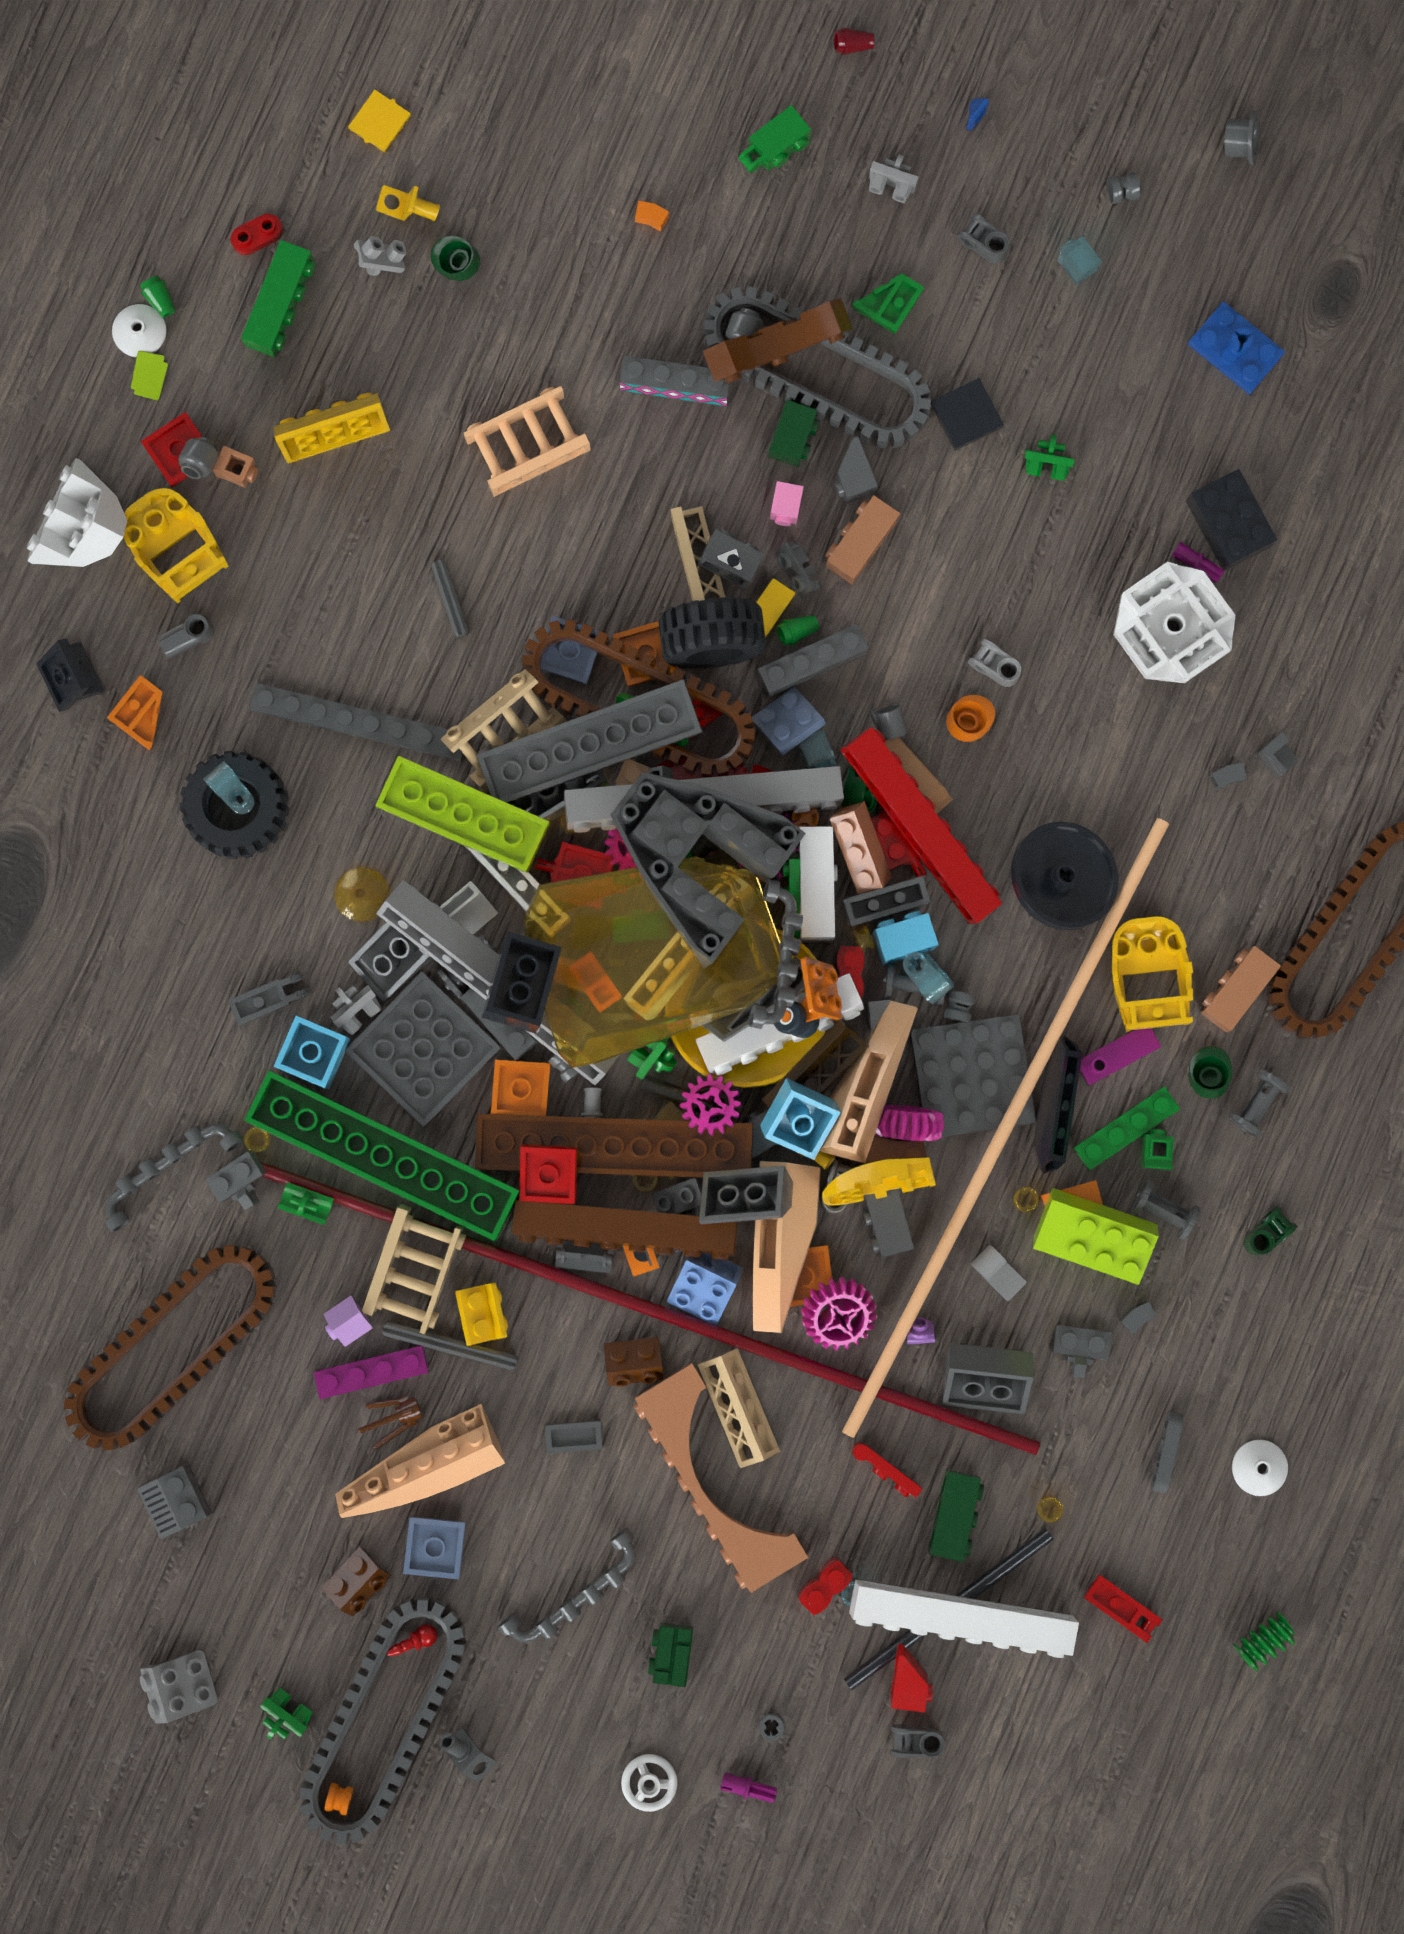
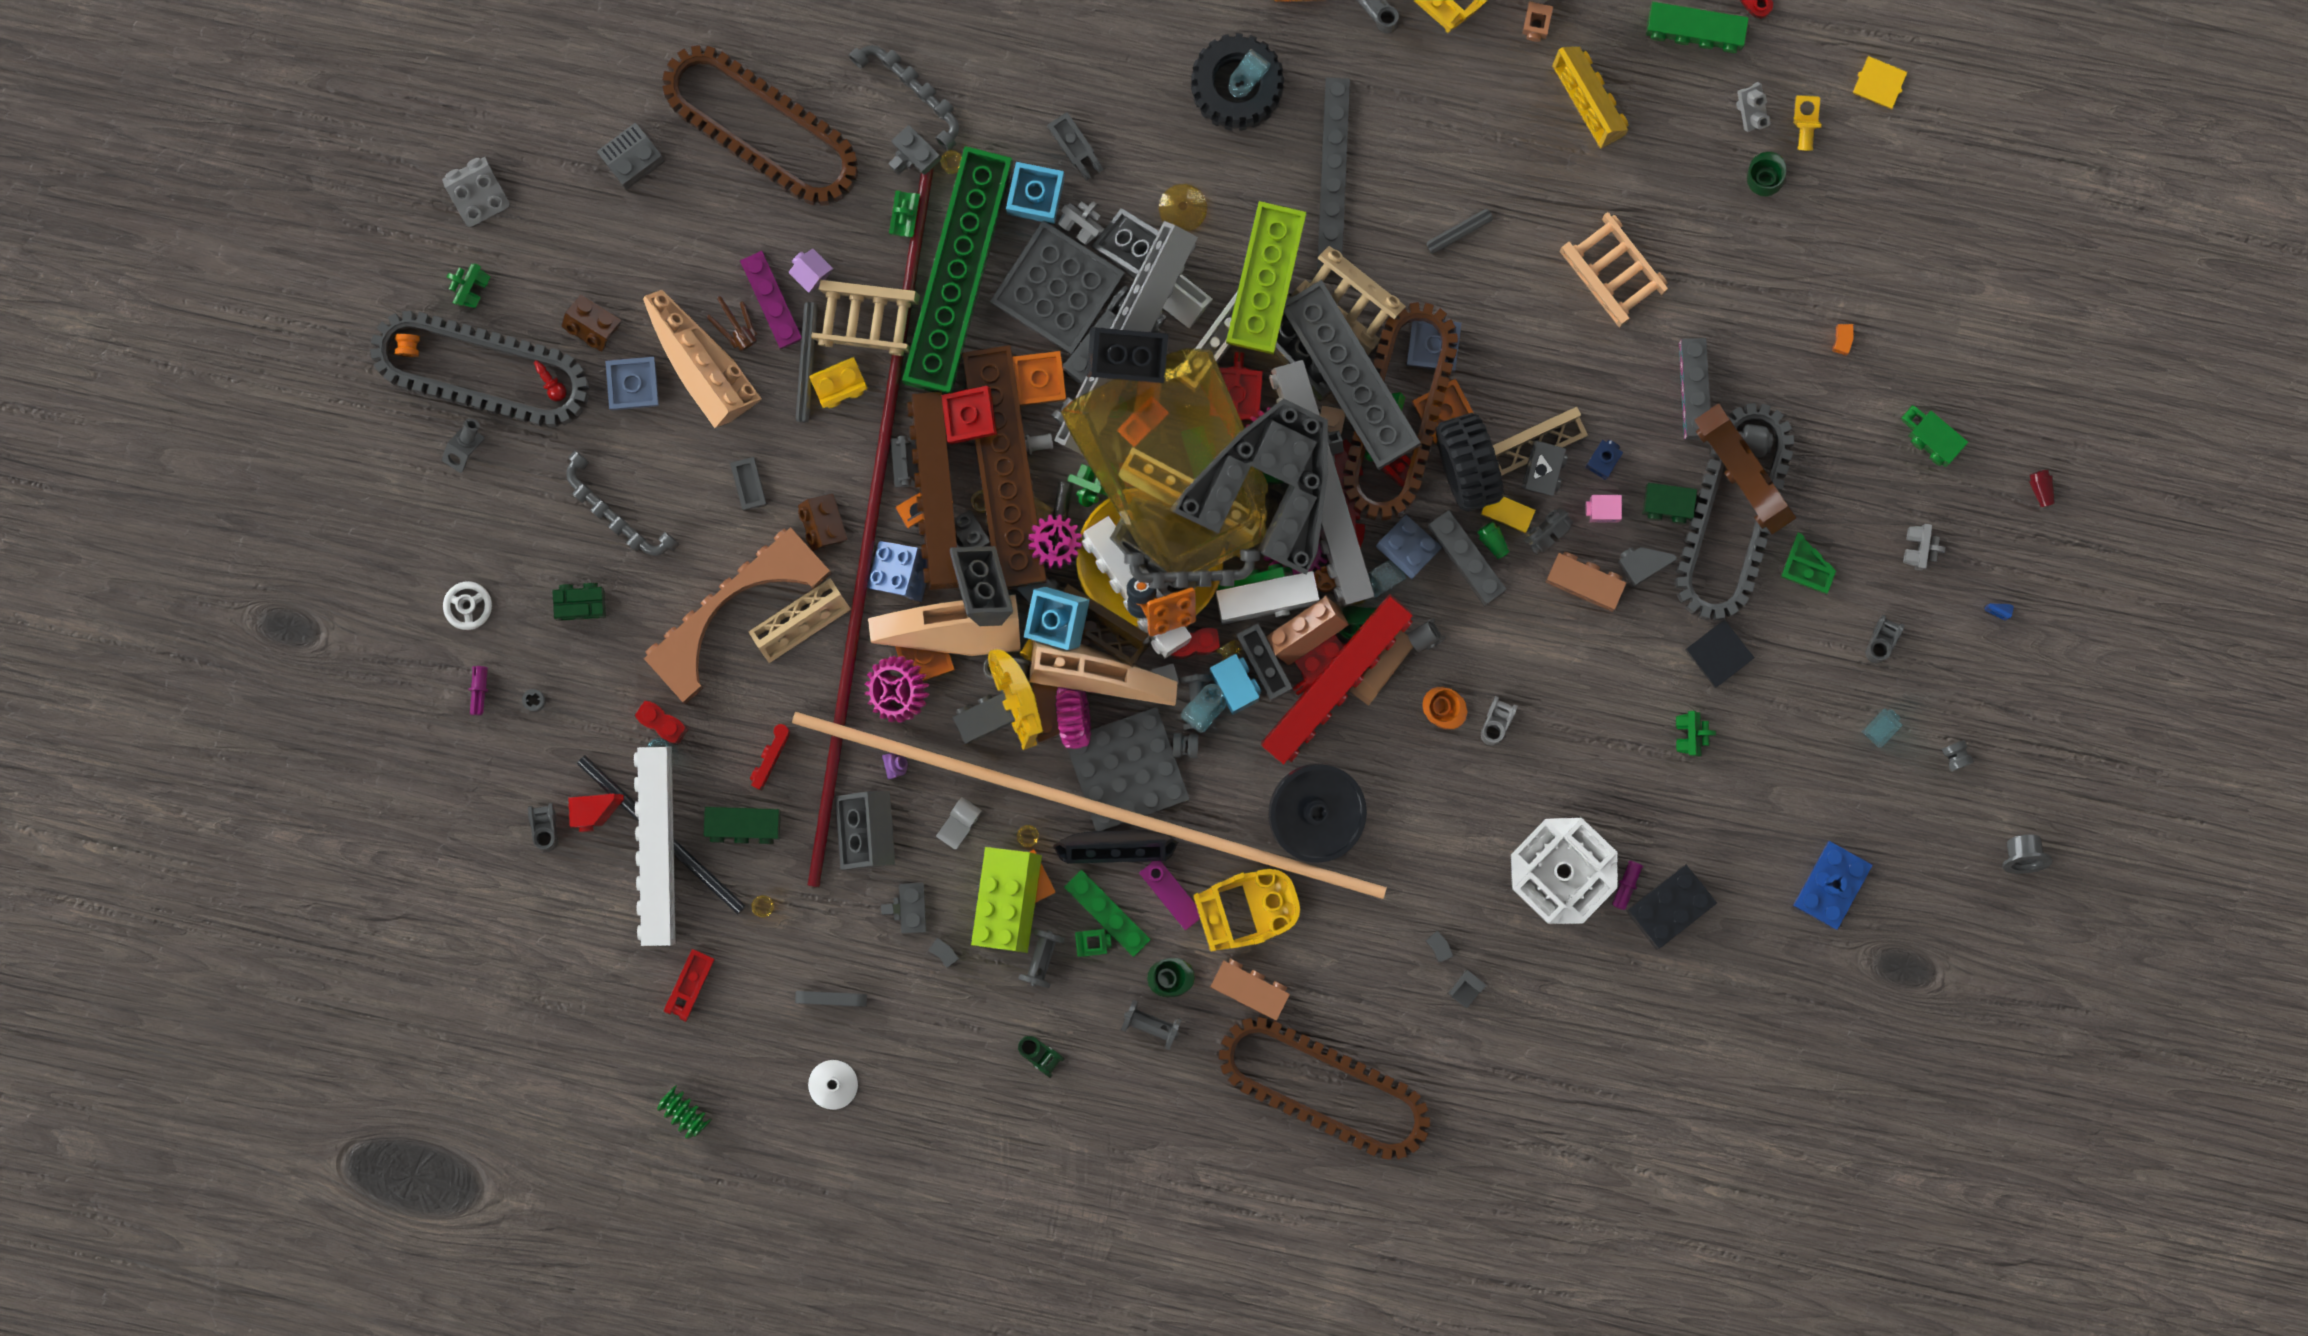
camera: 85 degrees right, 0 degrees up
none -> dark blue brick [1585,439,1623,480]

